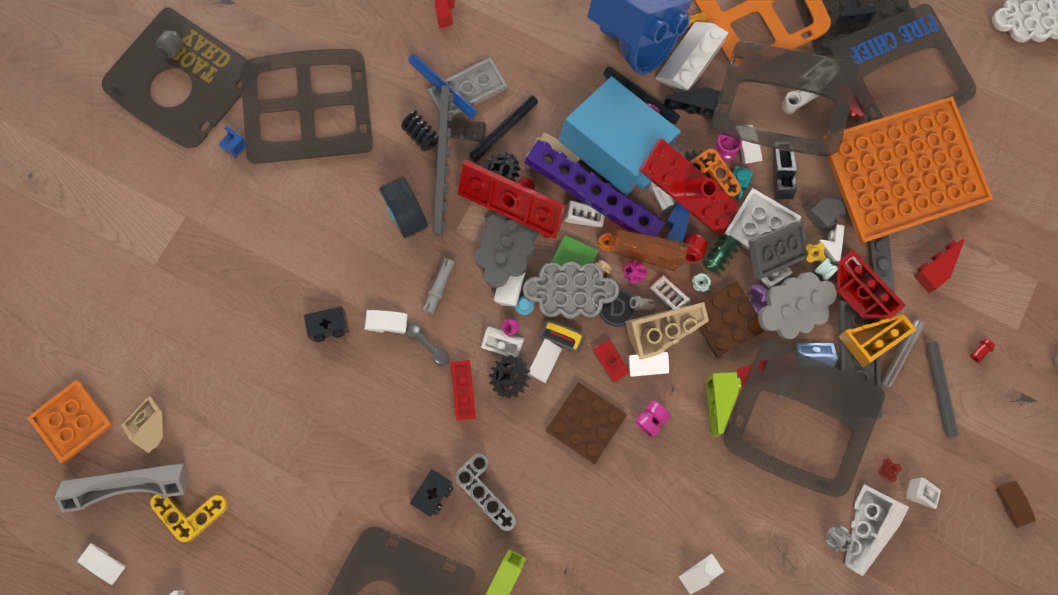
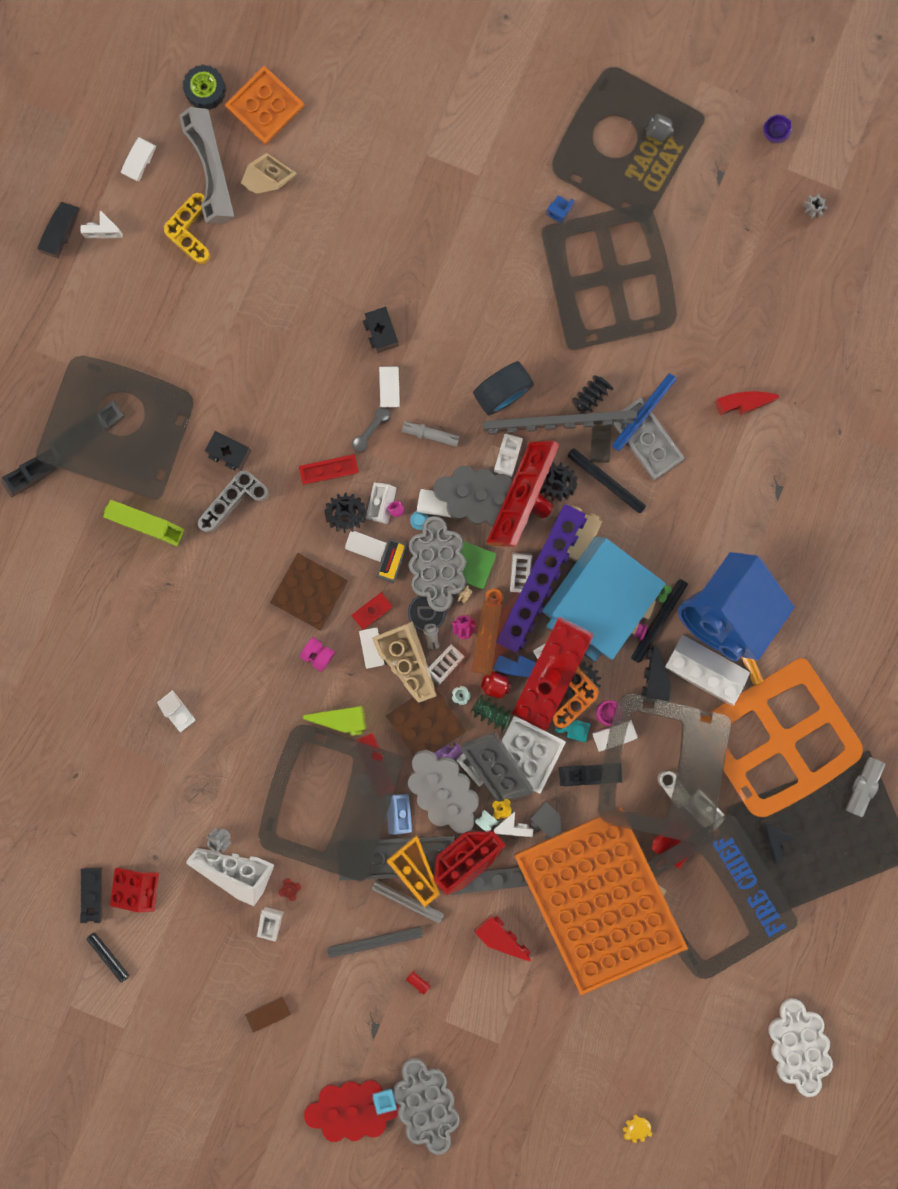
camera: 85 degrees right, 10 degrees up
none -> black wheel [183,64,226,110]
none -> white slope [493,434,523,478]

